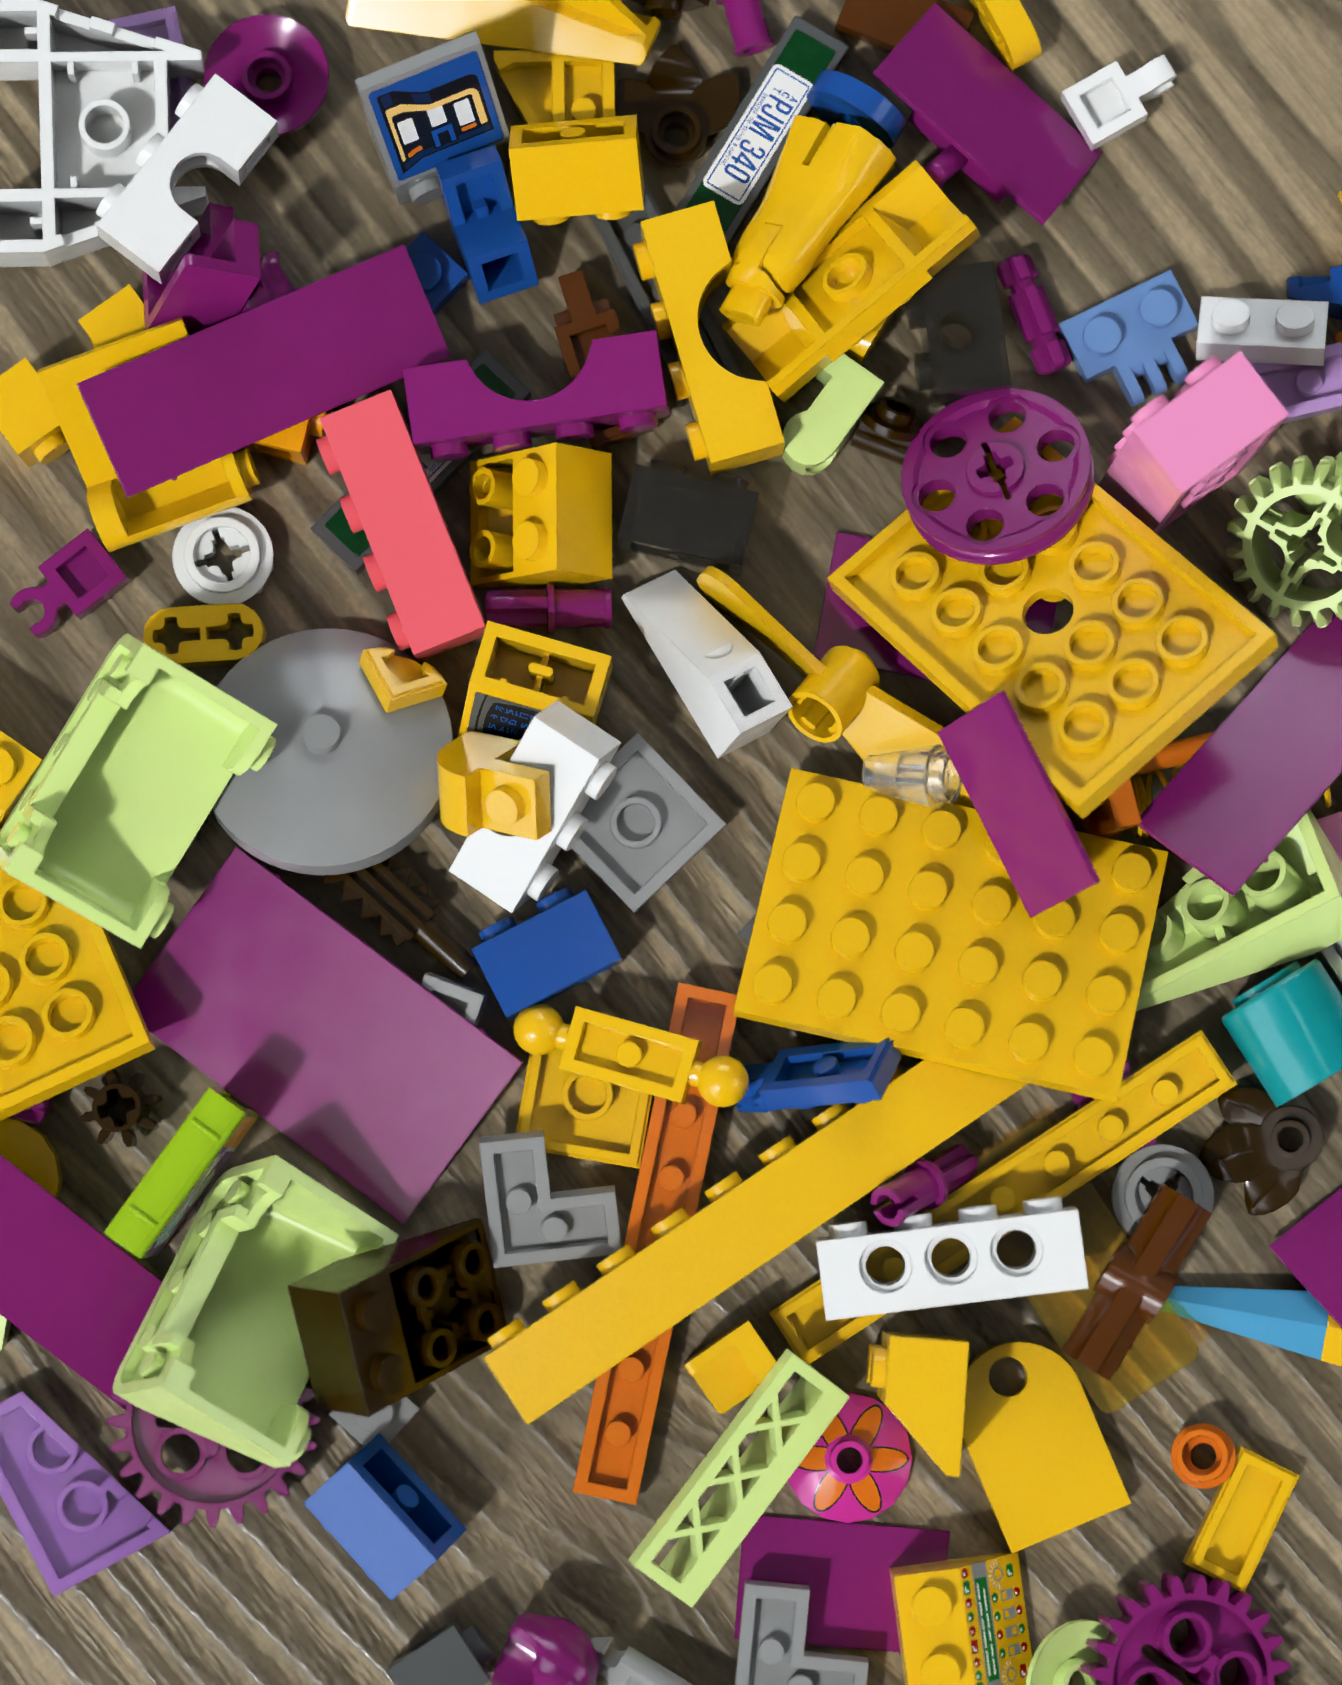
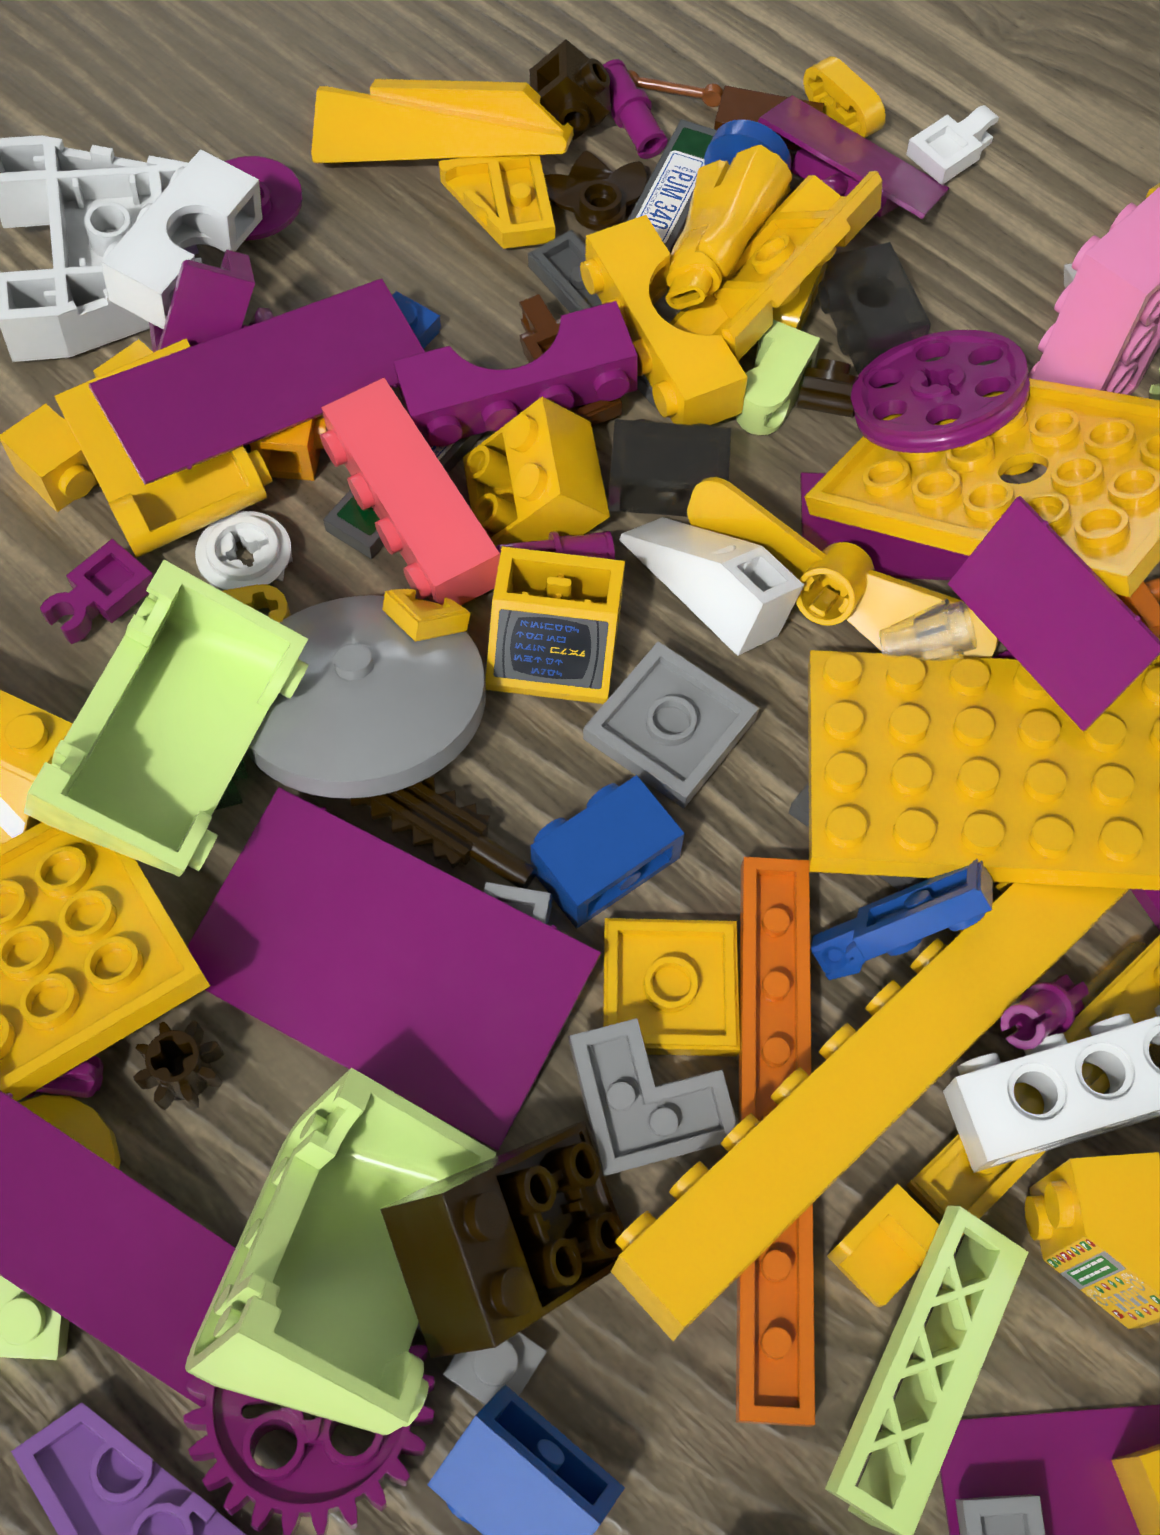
camera: 10 degrees left, 20 degrees down
lime piece [104,1087,259,1259] -> none
slope [355,31,510,206] -> none
blue brick [434,144,539,304] -> none
yellow brick [437,730,552,841] -> none
white arch [449,700,621,913] -> none
yellow brick [508,115,644,226] -> none
yellow plate [513,1004,749,1107] -> none
dish [788,1392,912,1523] -> none
magenta axle [996,254,1071,375] -> none
medium blue hinge [1058,270,1199,407] -> none

